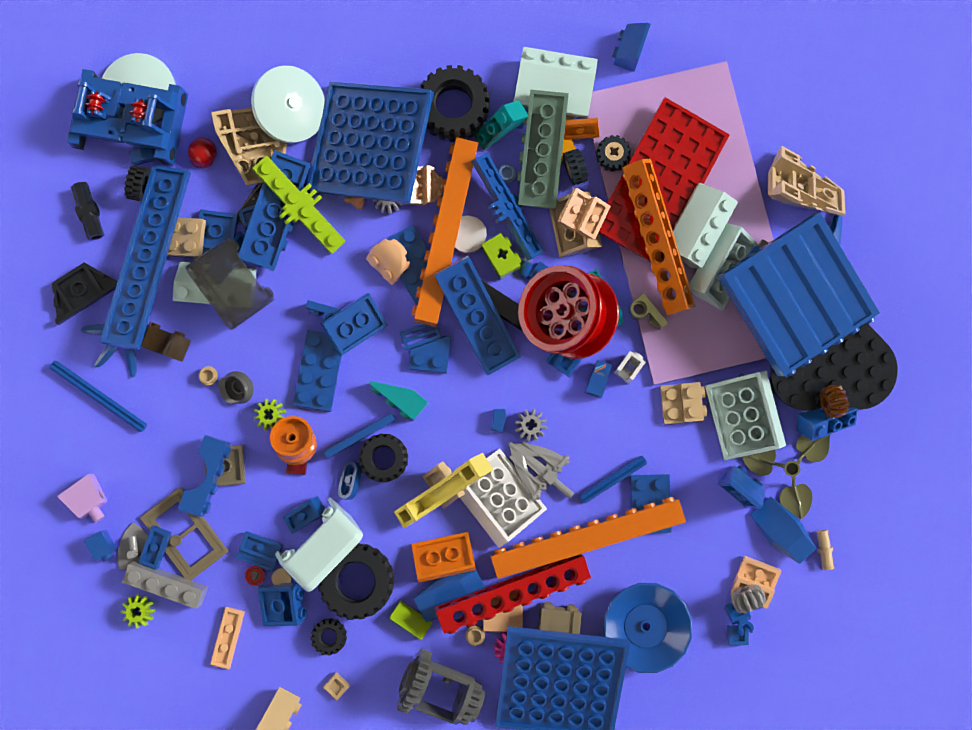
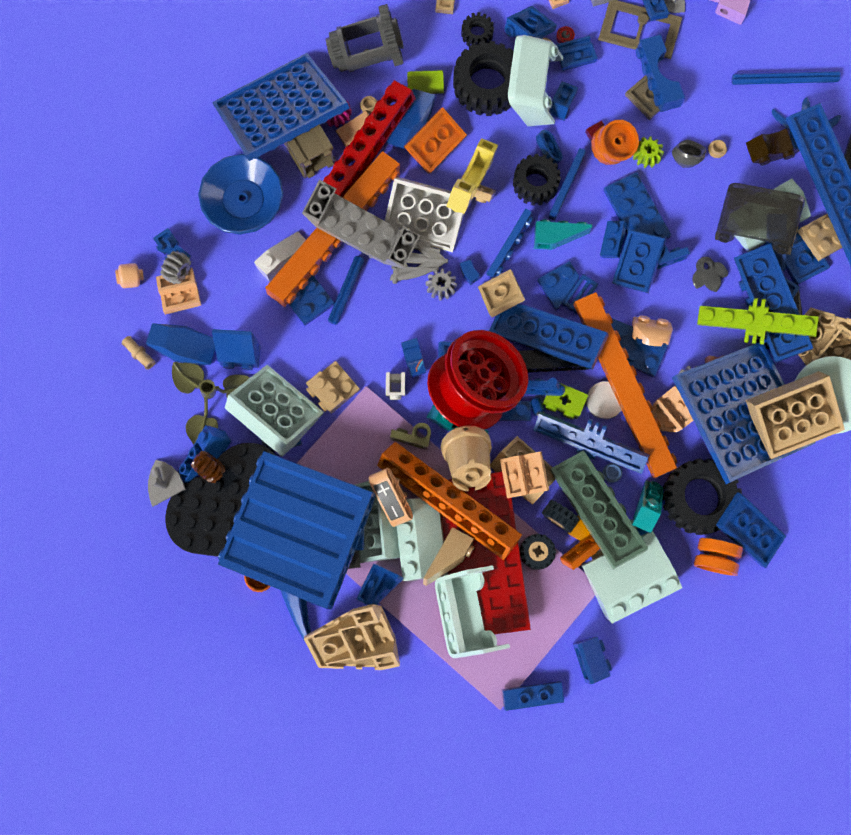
camera: 150 degrees right, 5 degrees down
none -> light nougat head [115,263,144,289]
none -> light grey shield [148,460,185,507]
none -> white slope [254,231,306,282]
none -> light grey slope [302,179,420,269]
none -> blue wing [356,563,403,605]
none -> beam [369,468,413,527]
none -> tan slope [423,527,475,586]
none -> light aqua windscreen [435,566,510,658]
none -> tan piece [440,426,492,491]
none -> tan plate [478,269,525,318]
none -> blue wing [486,208,533,279]
none -> blue plate [502,681,564,711]
none -> blue plate [525,378,565,396]
none -> blue plate [600,221,627,259]
none -> dark grey plate [692,257,728,292]
none -> orange wheel [694,538,743,576]
none -> blue tile [716,492,786,568]
none -> tan slope [746,371,845,459]

